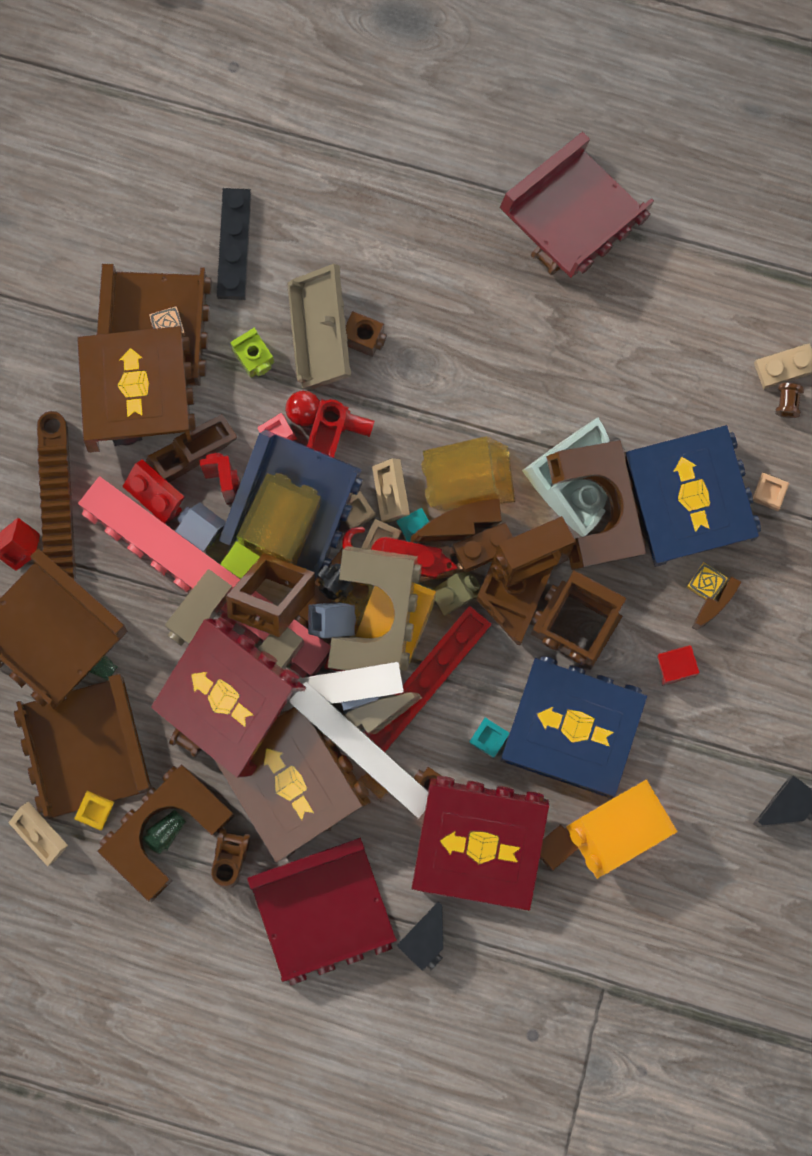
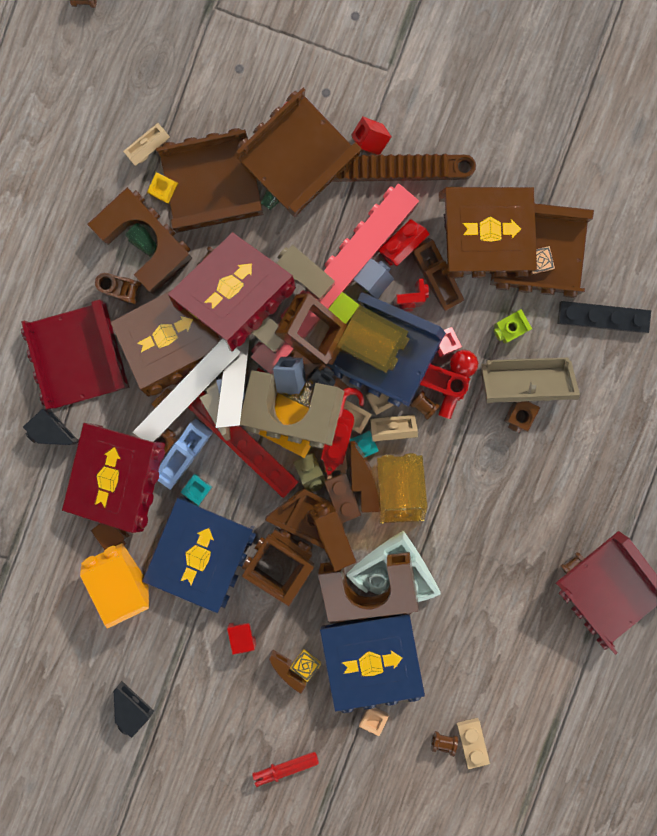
camera: 95 degrees right, 10 degrees up
none -> light blue slope [158,419,213,490]
none -> reddish brown bush [410,390,440,420]

